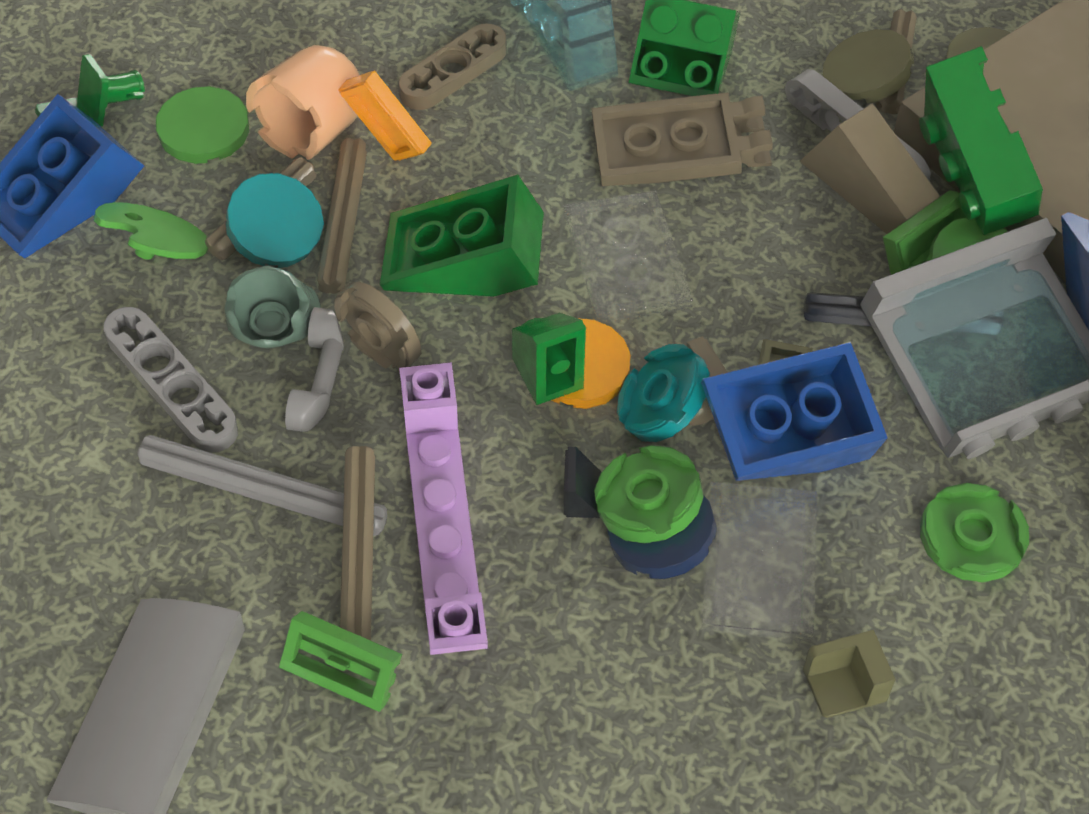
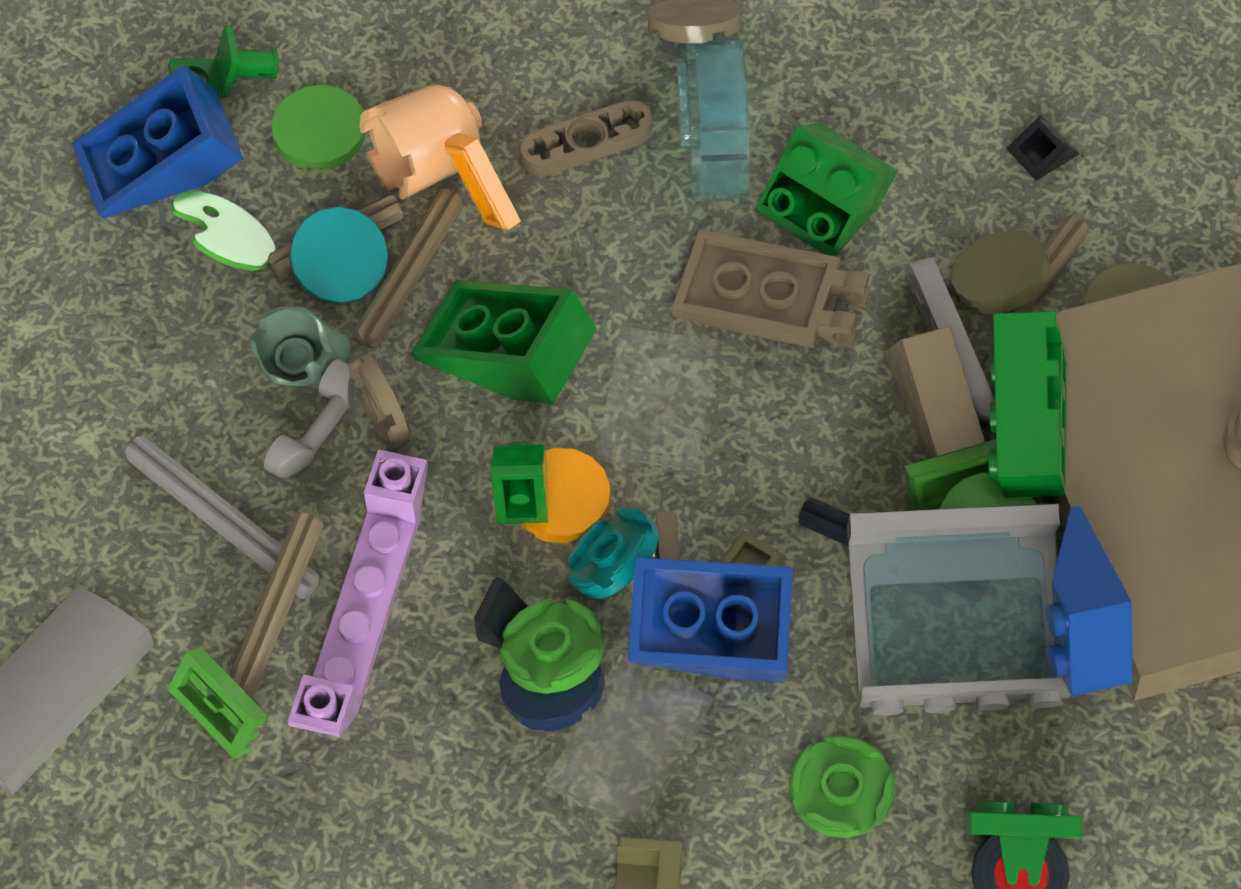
camera: 25 degrees right, 5 degrees up
light grey beam [103,307,238,453] -> none

